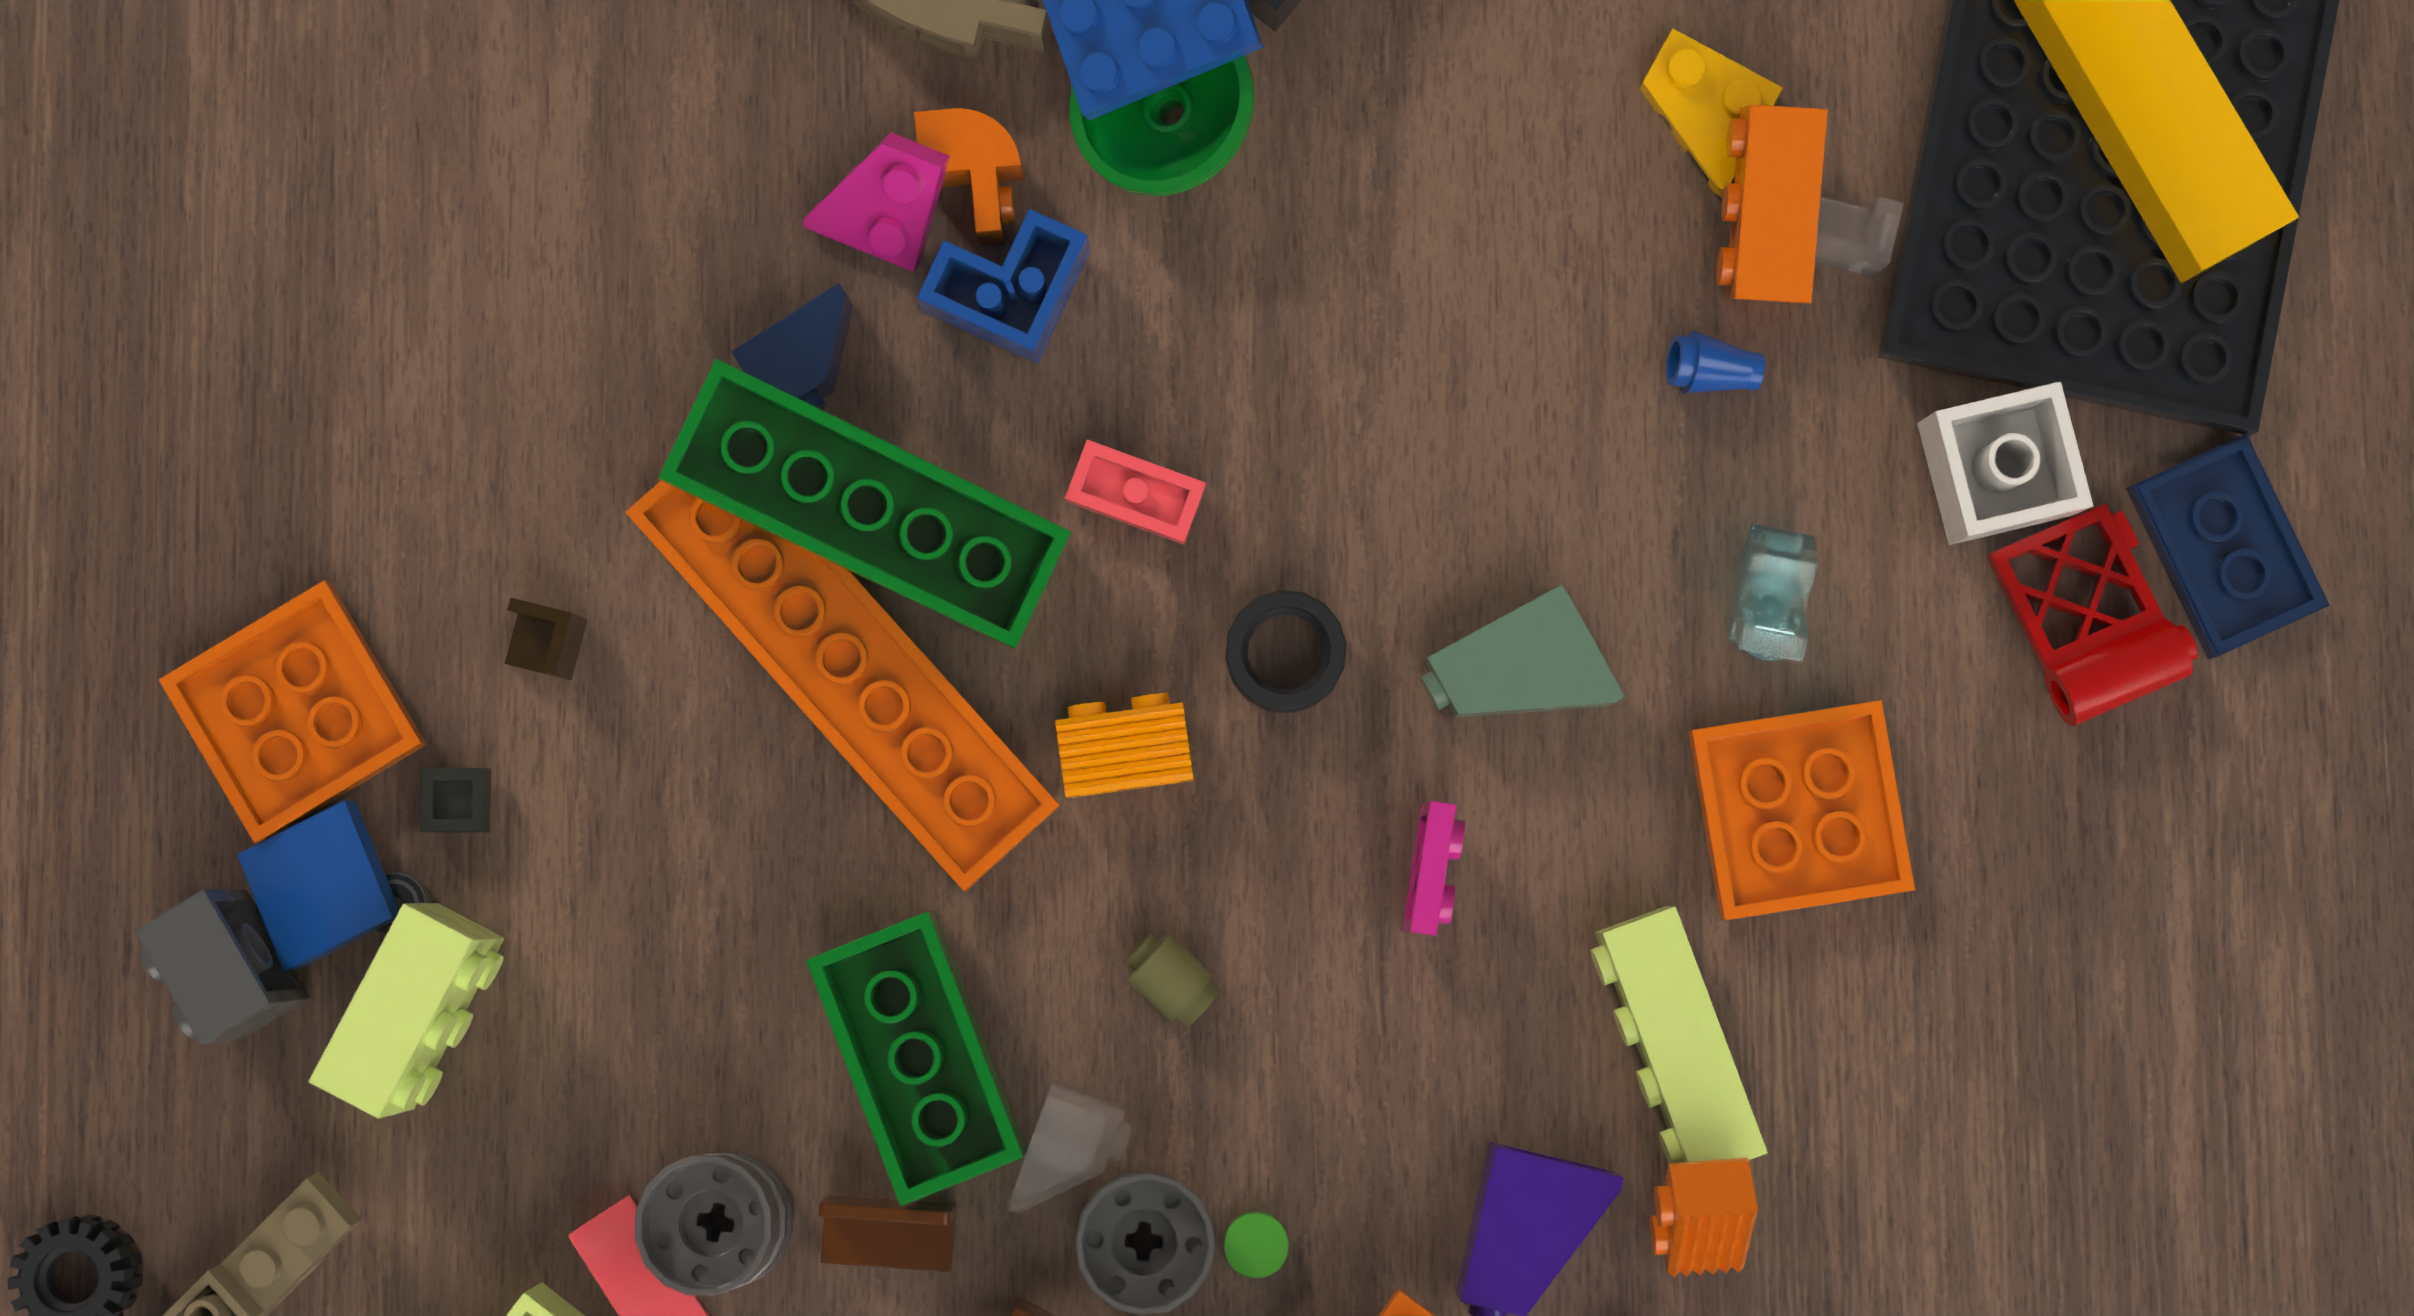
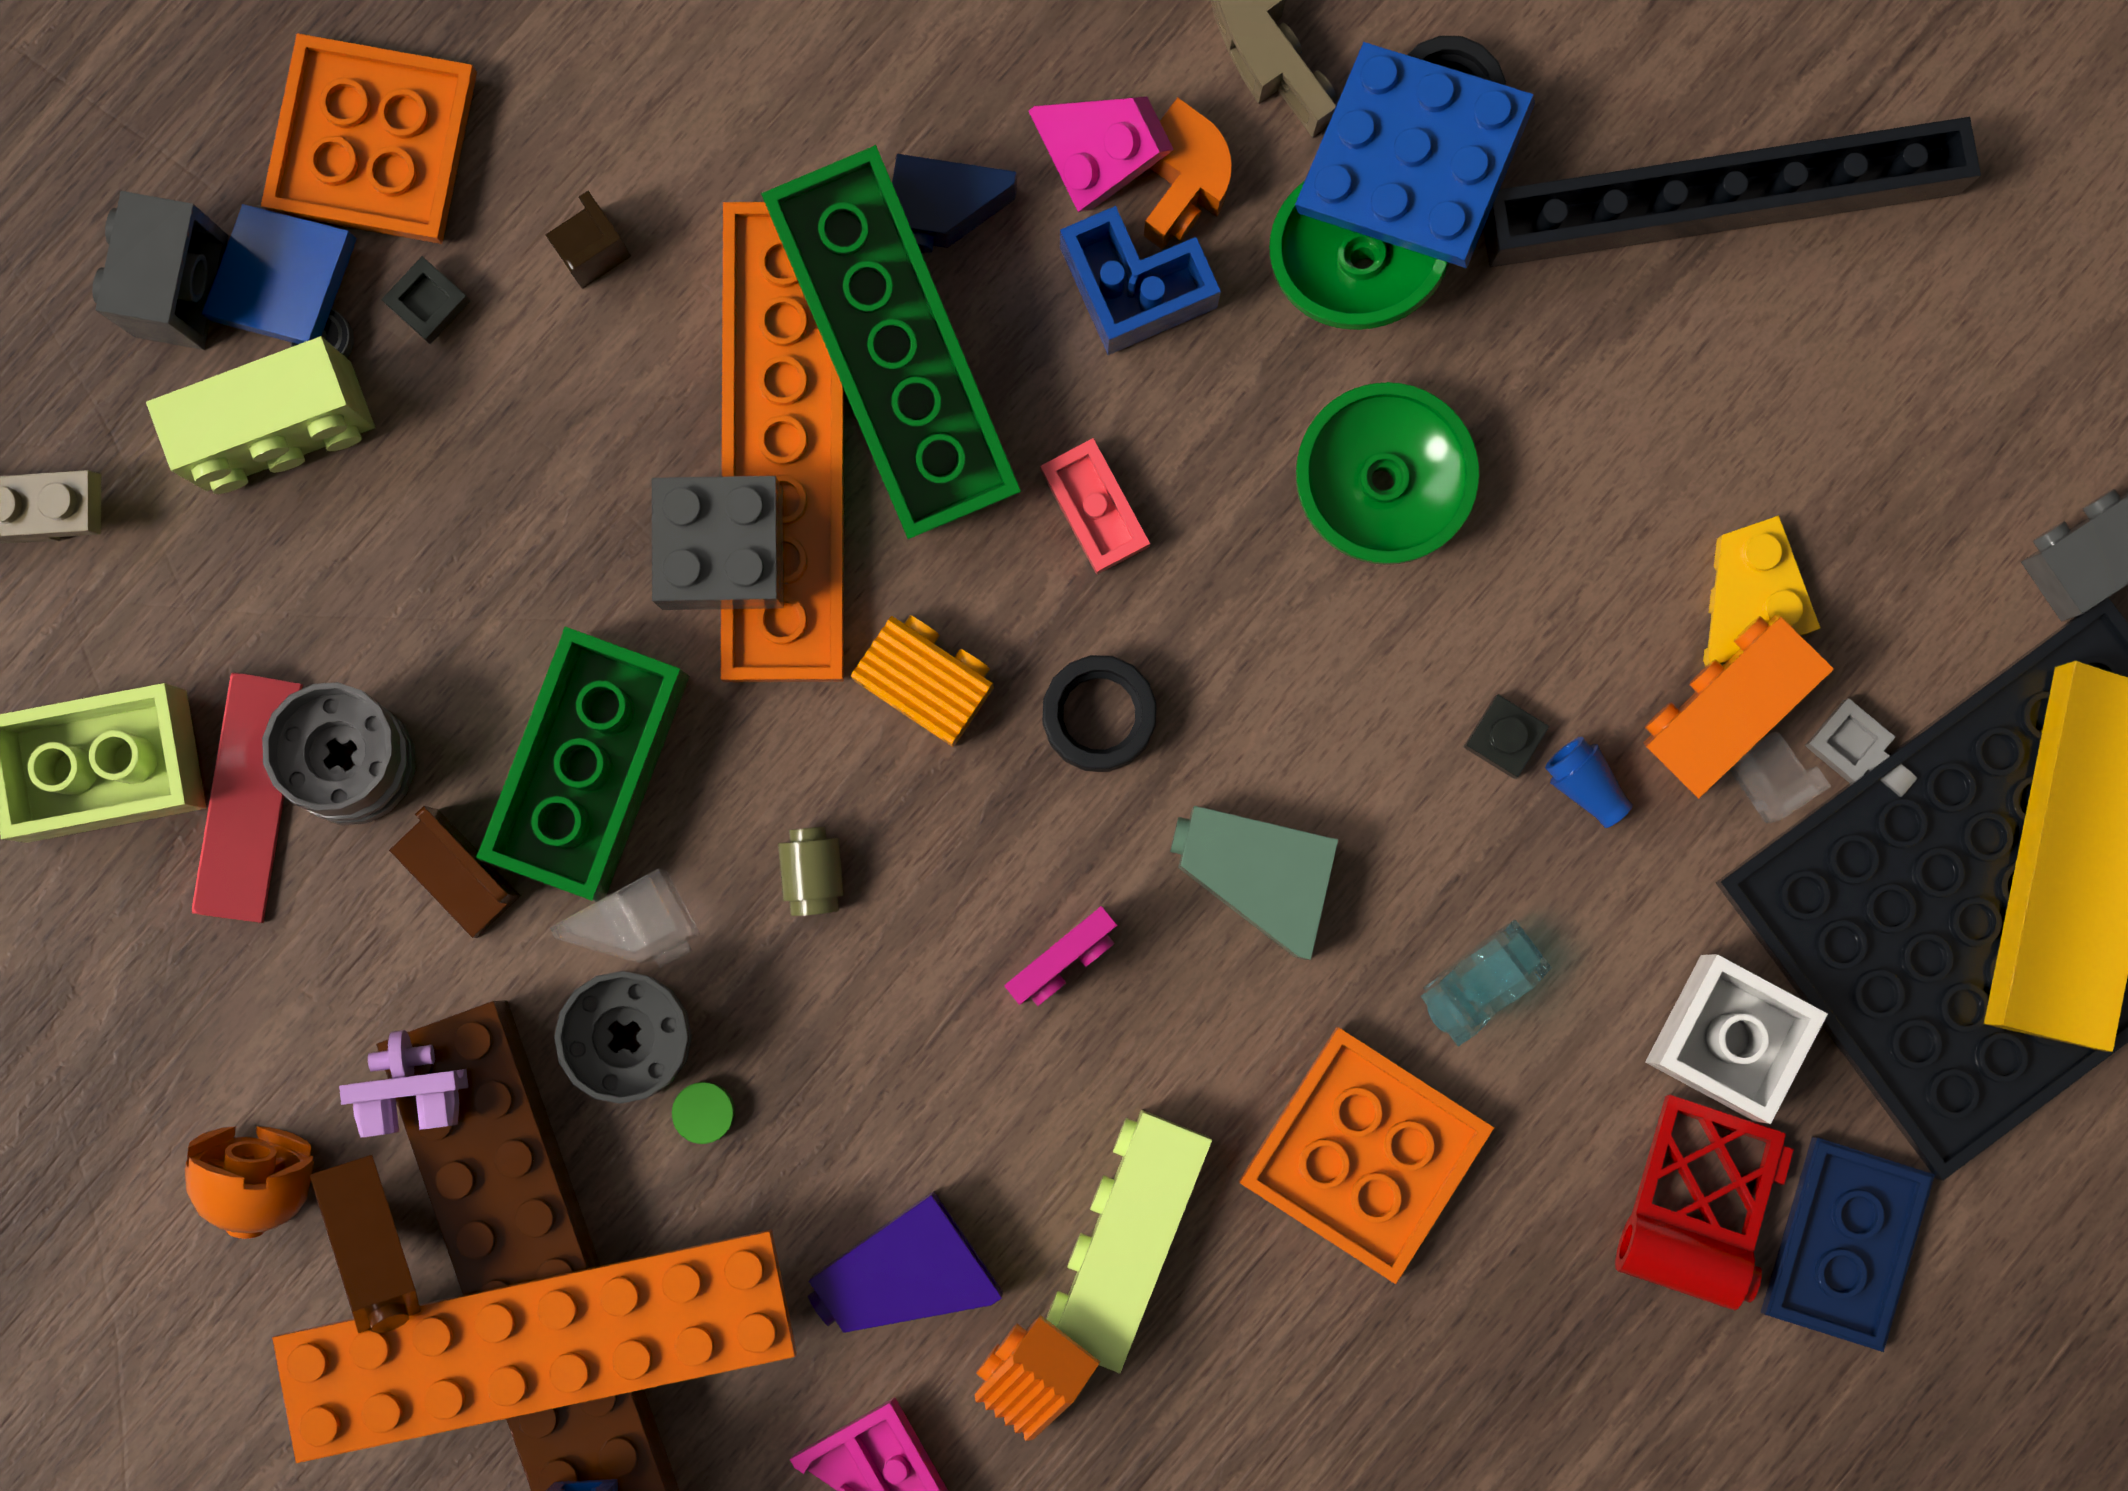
camera: 40 degrees right, 0 degrees up
none -> dark grey brick [652,476,784,610]
none -> green dish [1295,382,1479,565]
none -> pearl dark grey plate [1463,694,1550,779]
none -> light grey plate [1805,698,1917,797]

